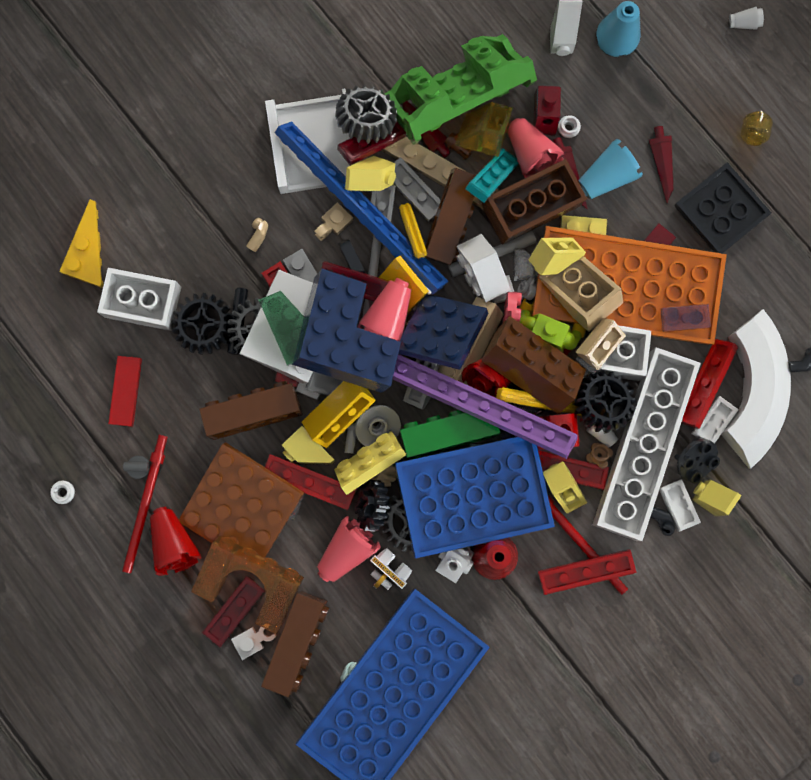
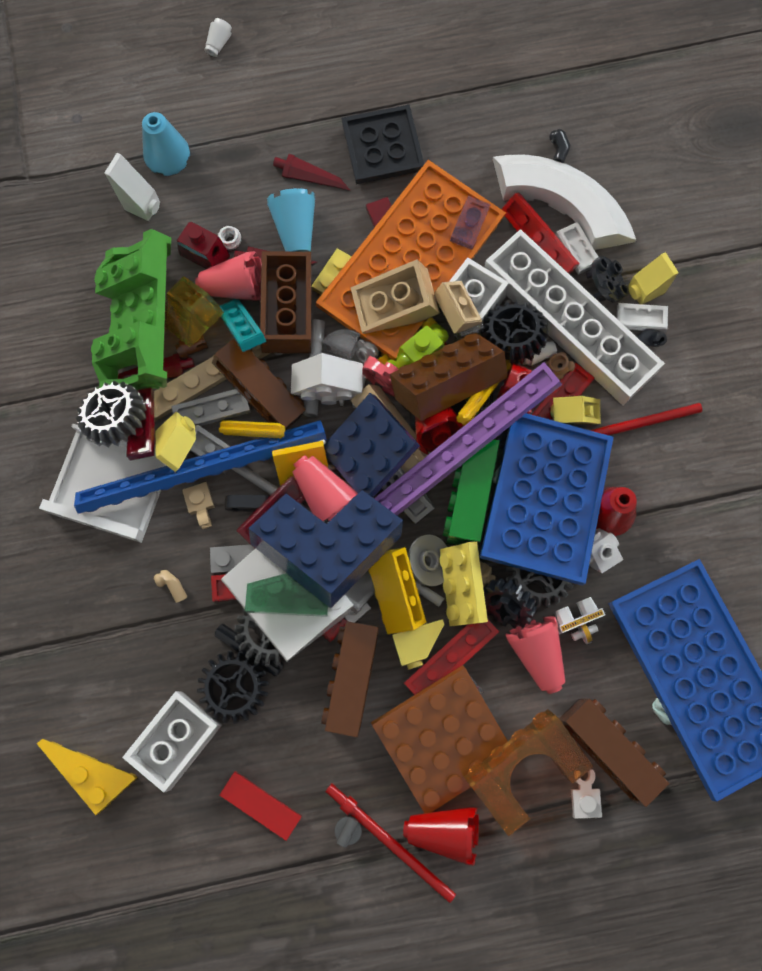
camera: 60 degrees left, 5 degrees down
white plate [51,481,75,504] -> none
dark red tile [202,576,266,647] -> none
light yellow slope [528,238,586,275] -> none
red tile [538,549,637,595] -> none
clear yellow head [740,111,773,146] -> none

